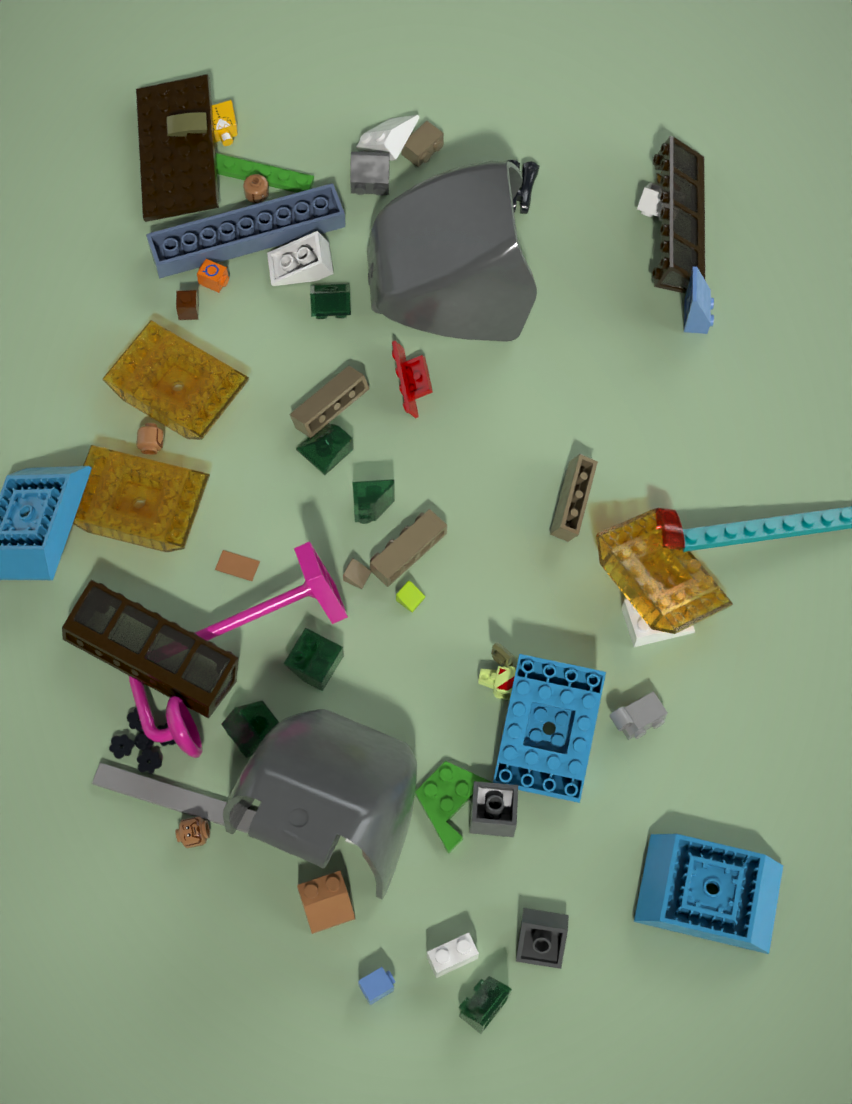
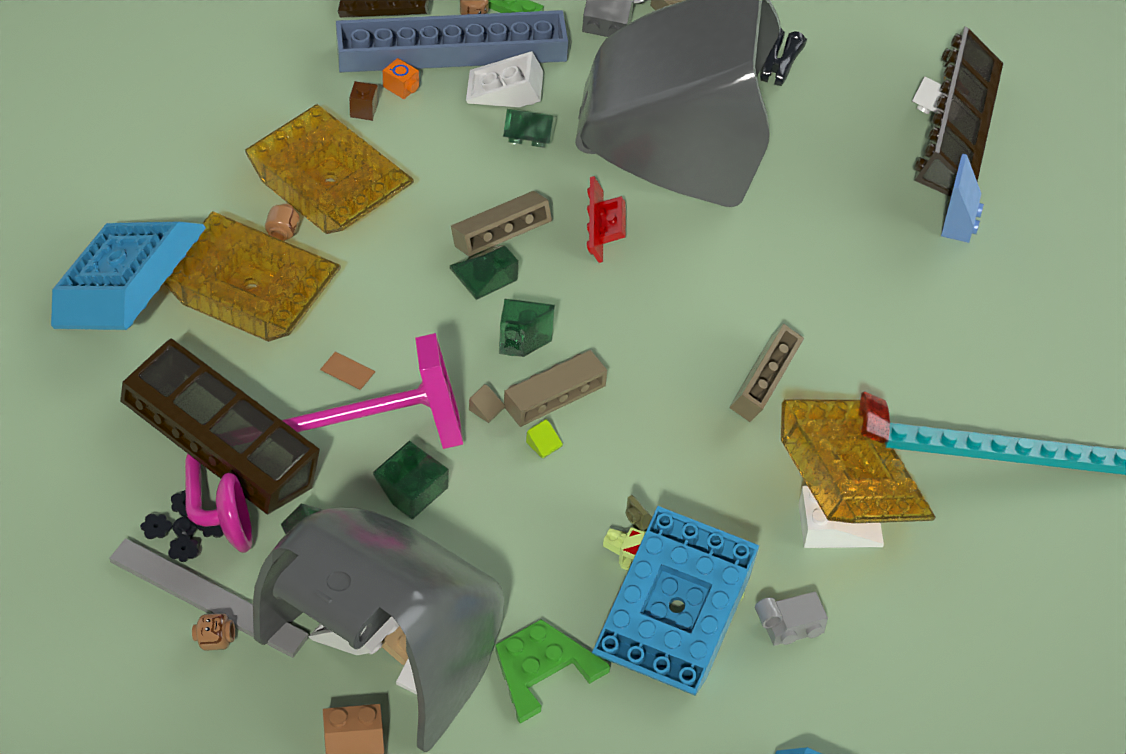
camera: 10 degrees right, 15 degrees down
dark grey slope [469,781,518,837] -> none

